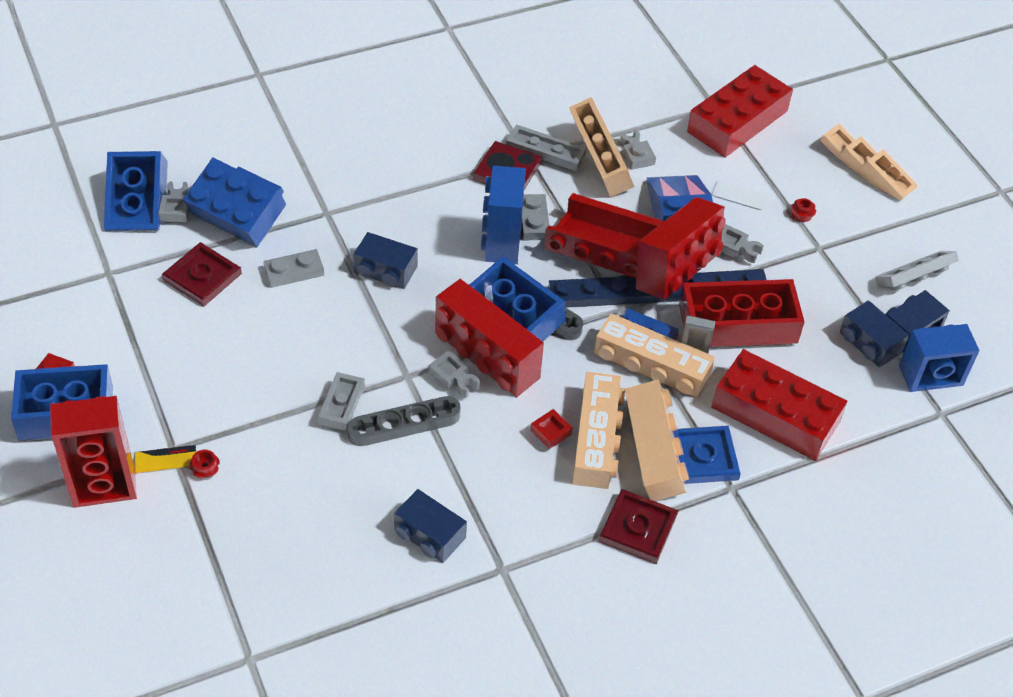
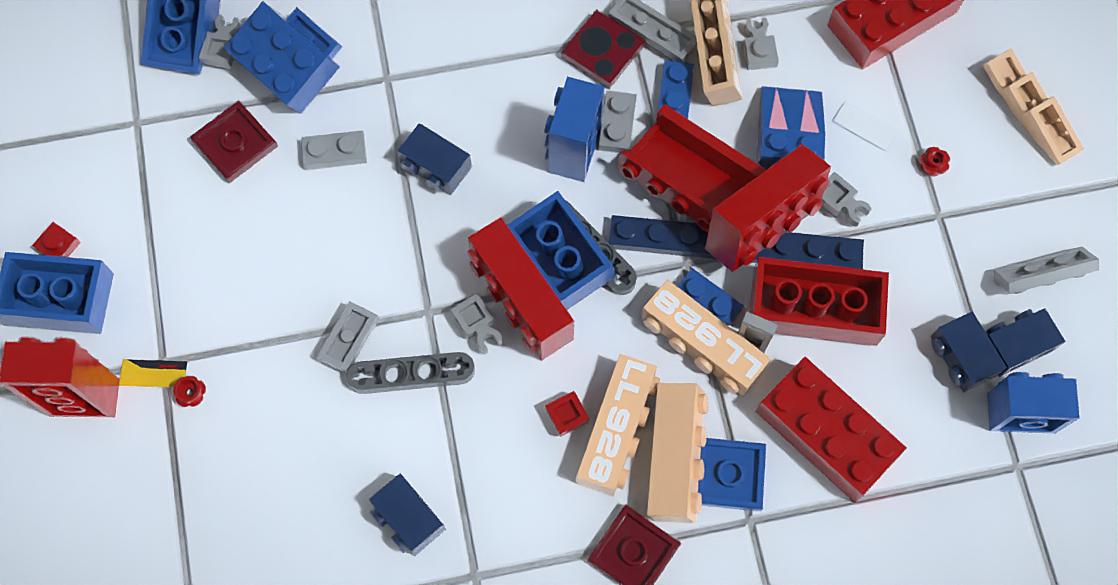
camera: 15 degrees right, 20 degrees up
none -> blue plate [658,60,695,119]

